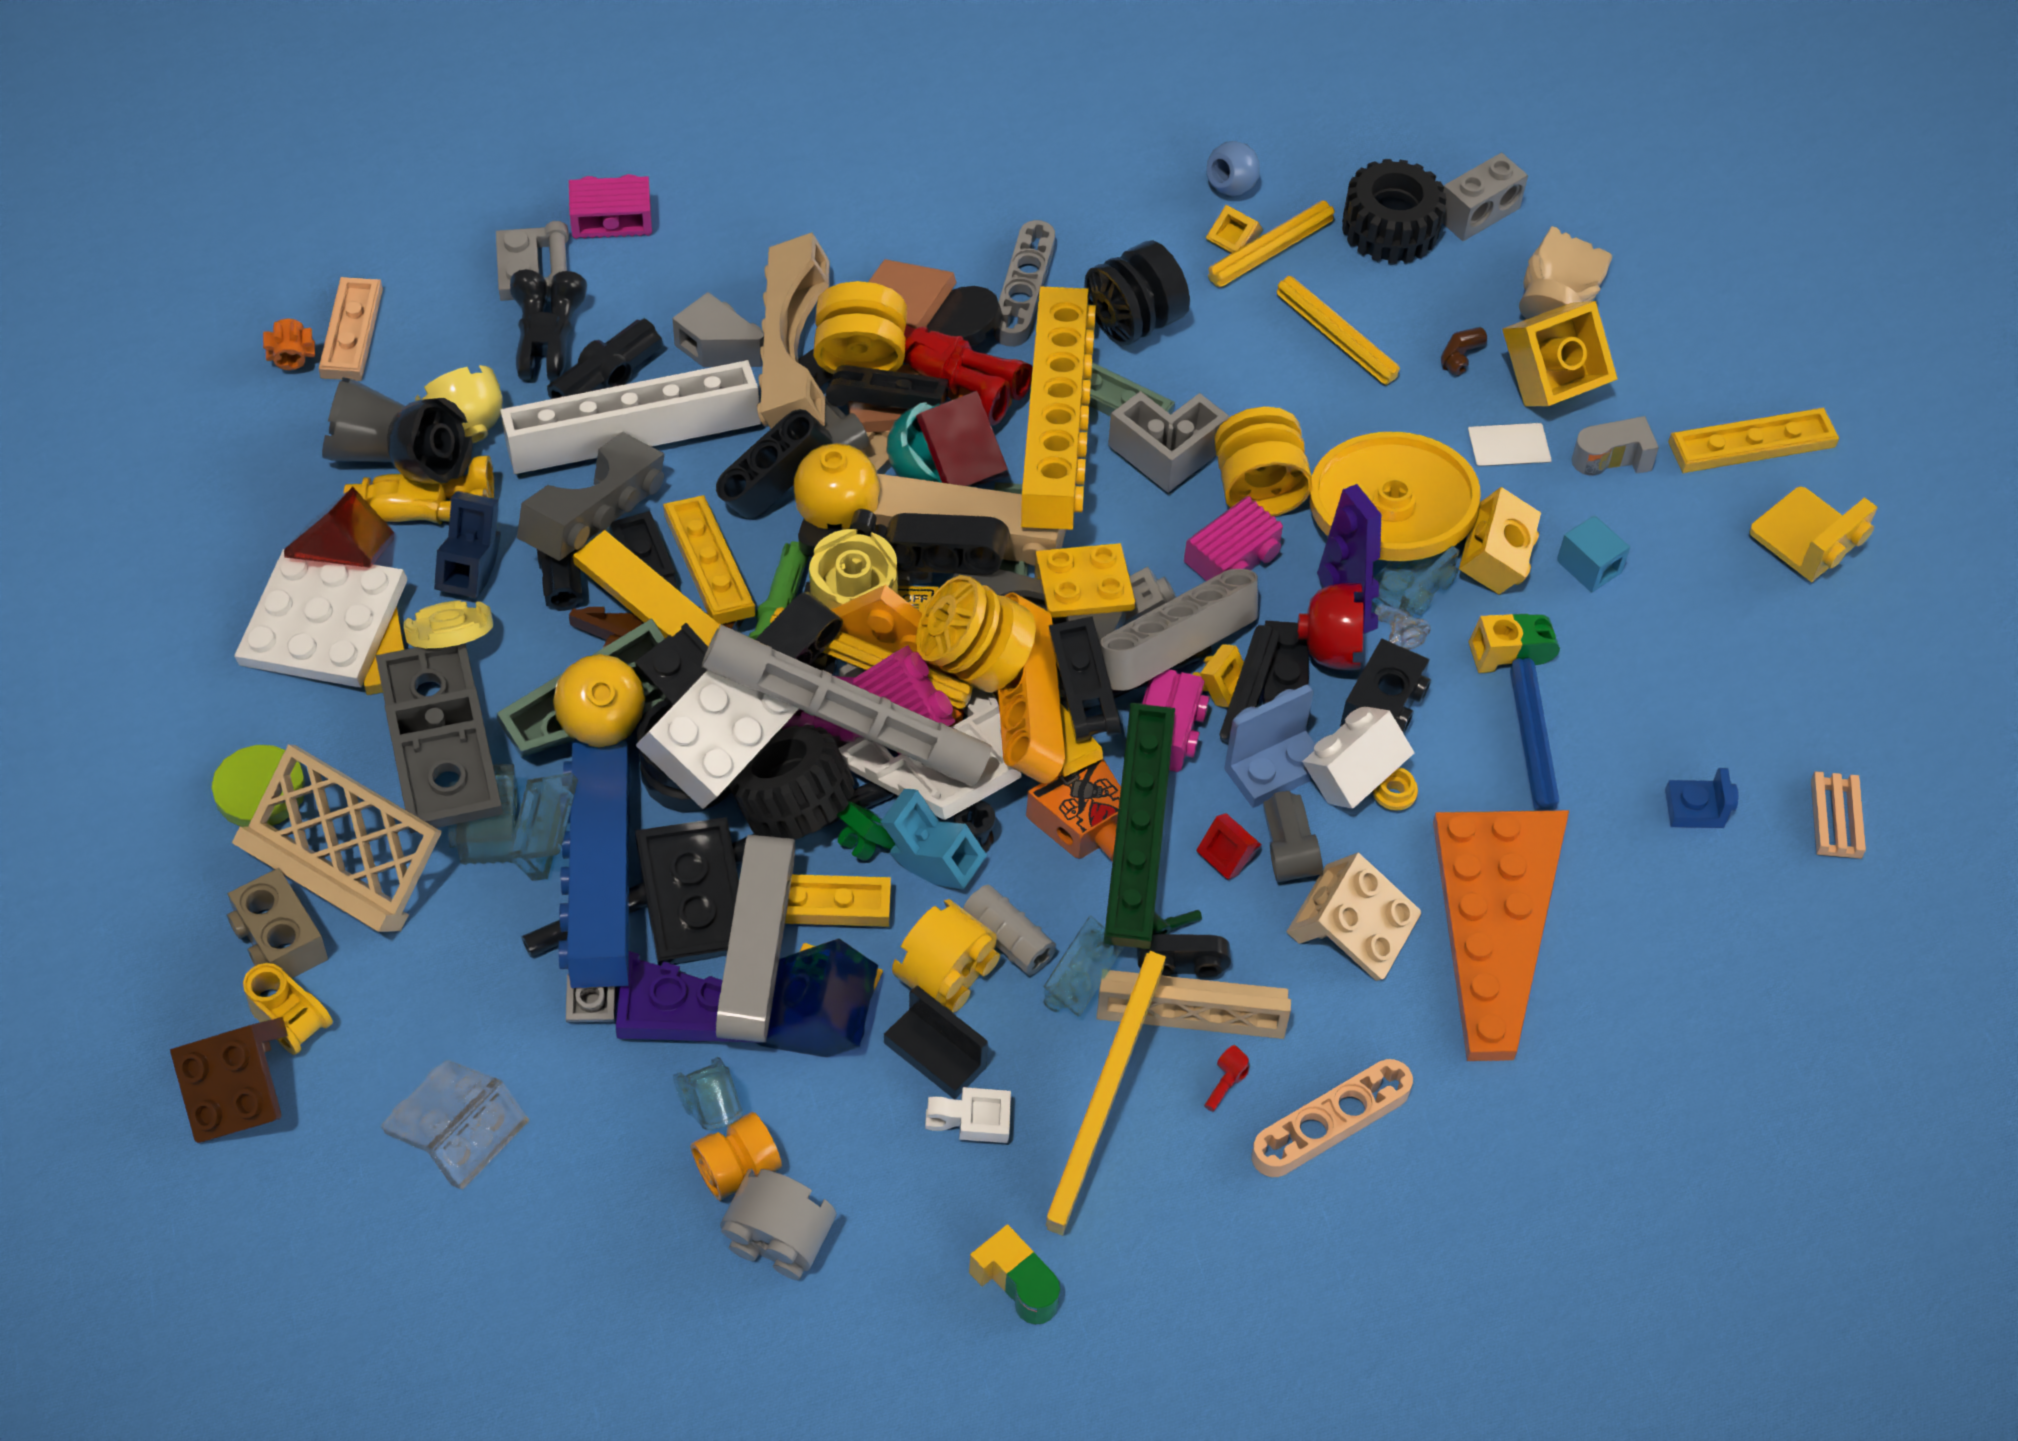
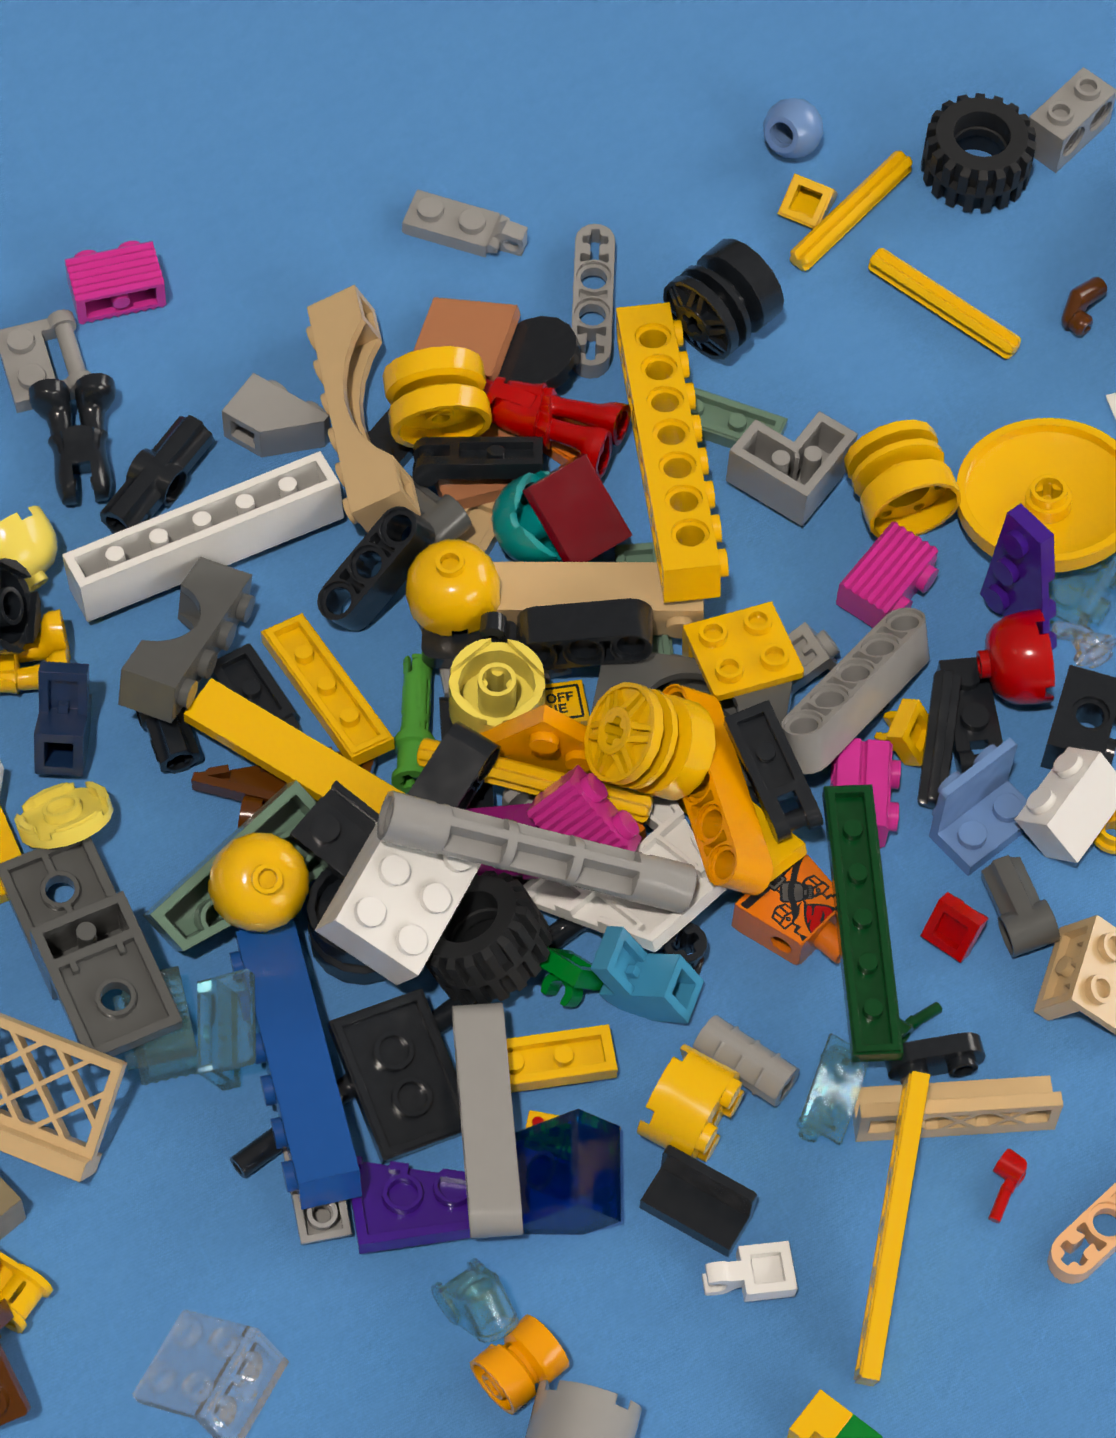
camera: 10 degrees left, 5 degrees up
none -> light grey hinge [402,190,528,258]

